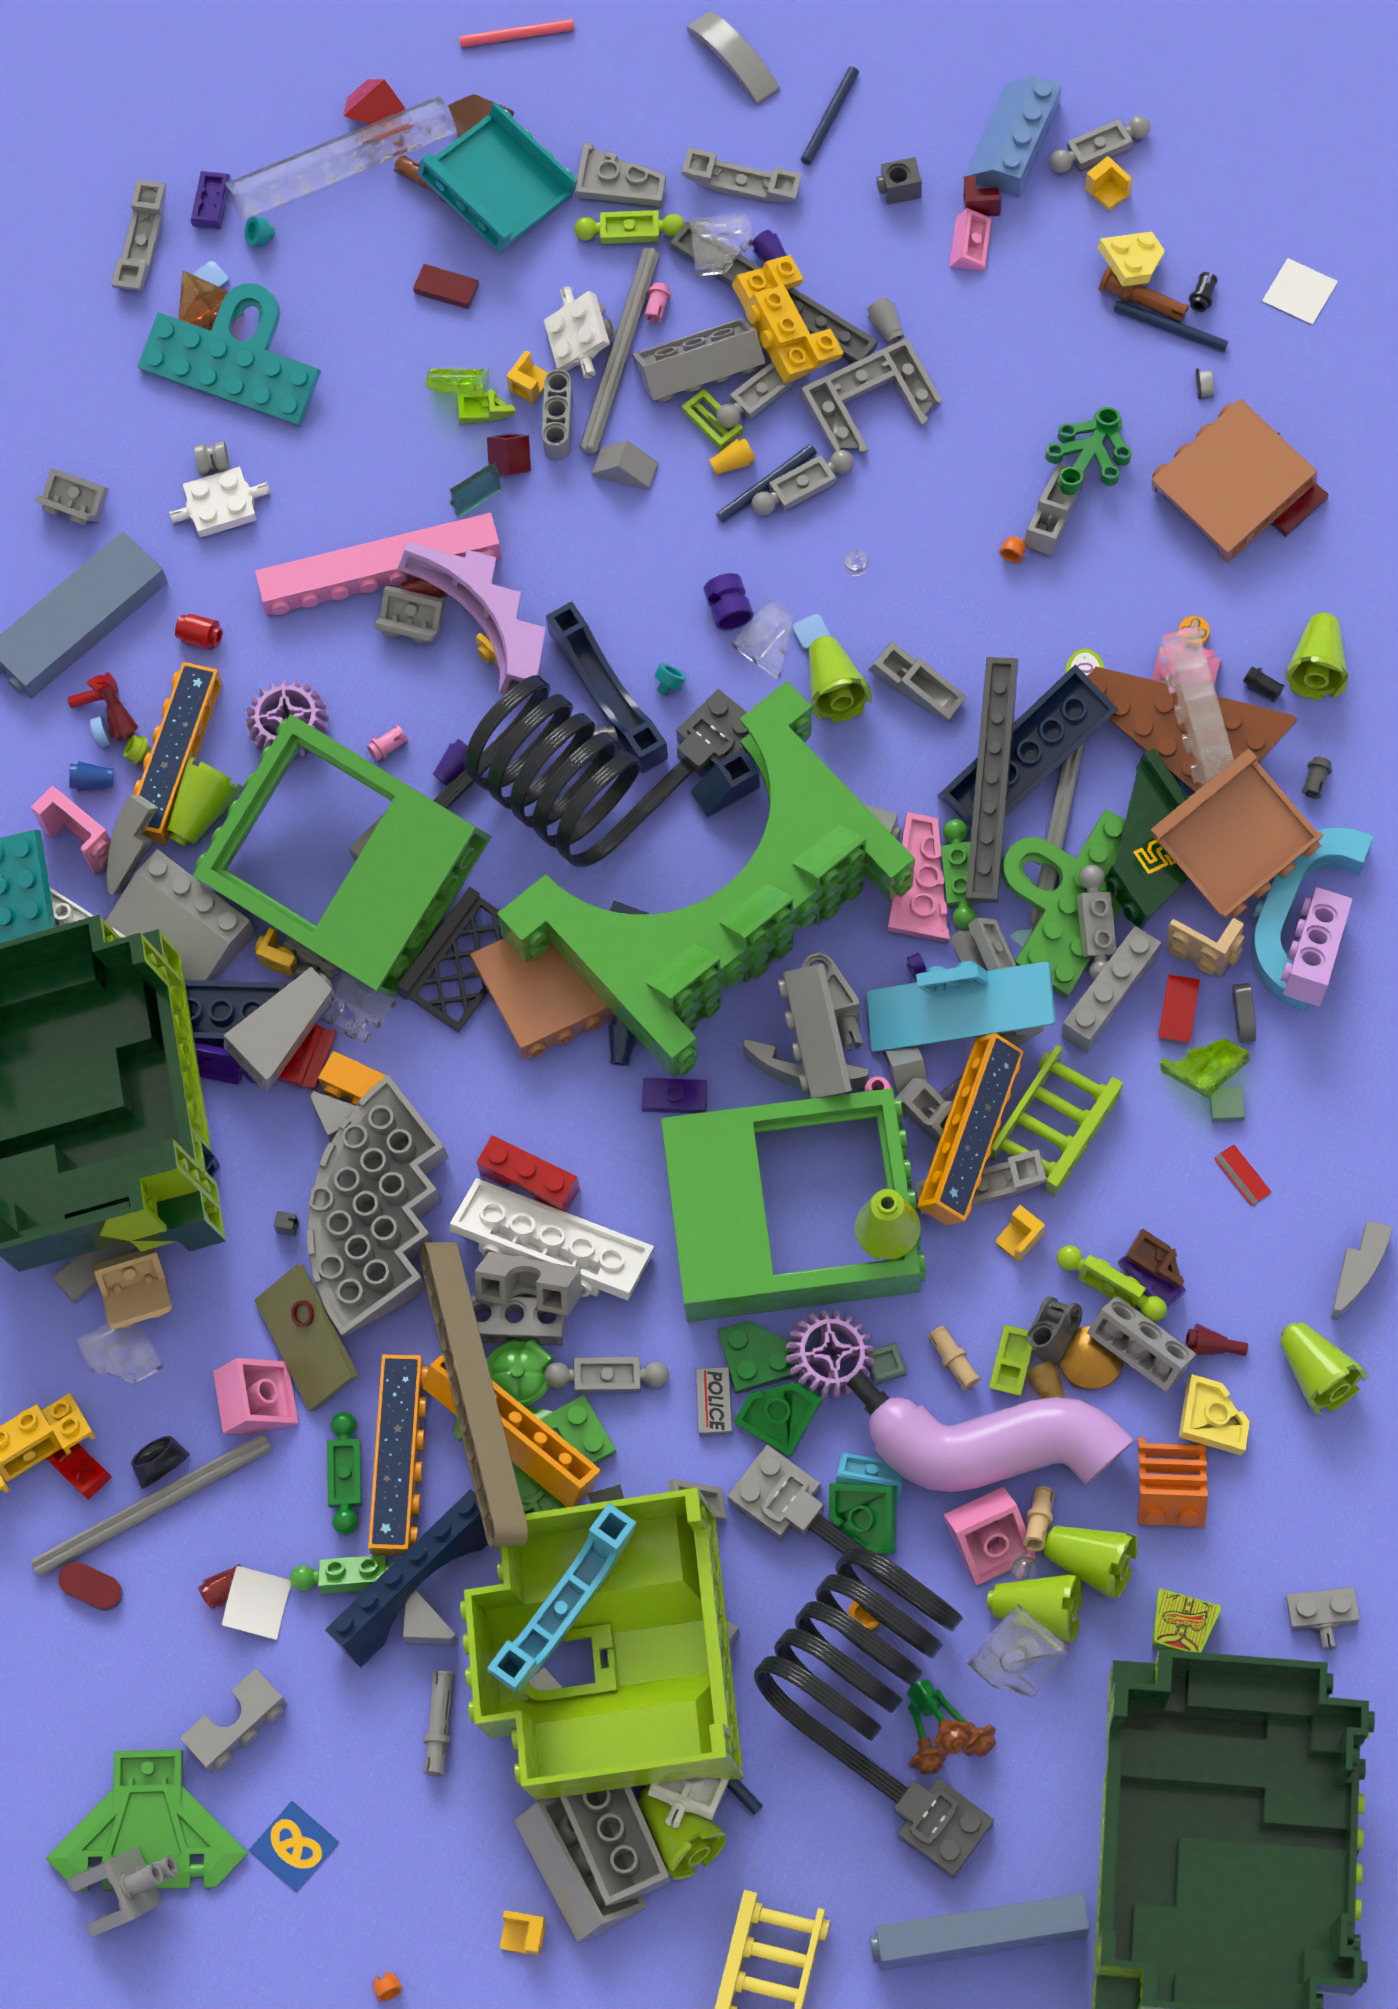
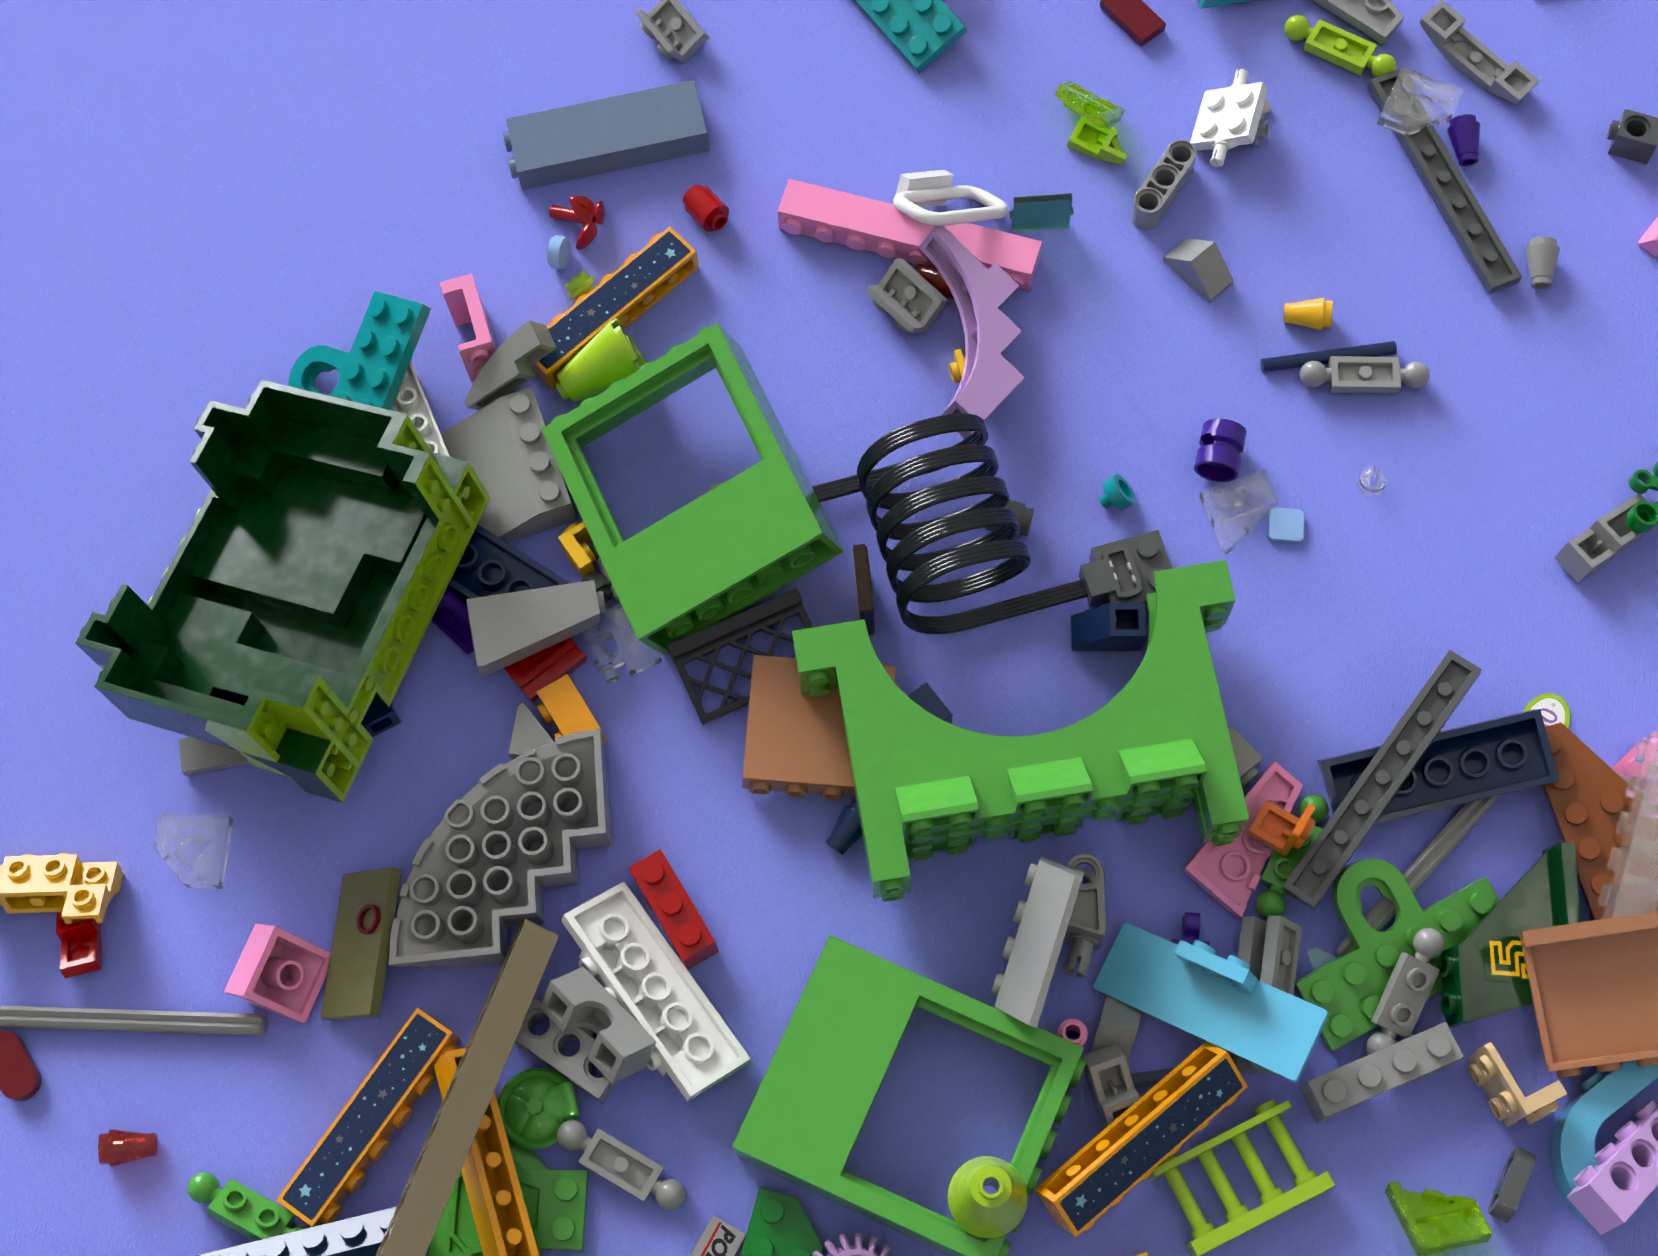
camera: 30 degrees right, 0 degrees up
blue cone [69,761,114,792] -> none
tan bracket [92,1248,172,1329] -> none
dark red cone [100,684,139,741] -> none
black piece [131,1436,190,1489] -> none
white plate [169,466,271,538] -> none
light grey wheel [194,441,229,475] -> none
white sticker [222,1566,291,1640] -> none
lavender gear [245,679,329,758] -> none
dark grey piece [273,1211,299,1236] -> none
green plate [327,1412,362,1535] -> none
bright pink pin [367,725,408,761] -> none
dark purple cone [433,739,468,786] -> none
dark red panel [487,433,531,475] -> none
yellow panel [506,351,548,405] -> none
dark blue arch [546,601,668,773] -> none
light grey axle [580,248,659,454] -> none
light grey slope [632,317,765,402] -> none
dark purple plate [642,1078,707,1113] -> none
bright pink pin [644,283,671,323] -> none
lime tile [681,389,744,451] -> none
light grey plate [717,362,794,428] -> none
yellow bracket [731,255,844,384] -> none
light grey slope [743,1039,869,1090] -> none
light grey wedge [800,338,942,454] -> none
dark blue bar [801,66,859,165] -> none
lime cone [809,636,872,723] -> none
light grey slope [868,641,967,721] -> none
light grey slope [914,1149,1047,1214] -> none
orange hinge [999,536,1026,563] -> none
red slope [1158,974,1200,1043] -> none
none -> dark brown tile [853,544,875,636]
none -> white bar [893,170,1009,226]
none -> orange bracket [1247,800,1316,856]

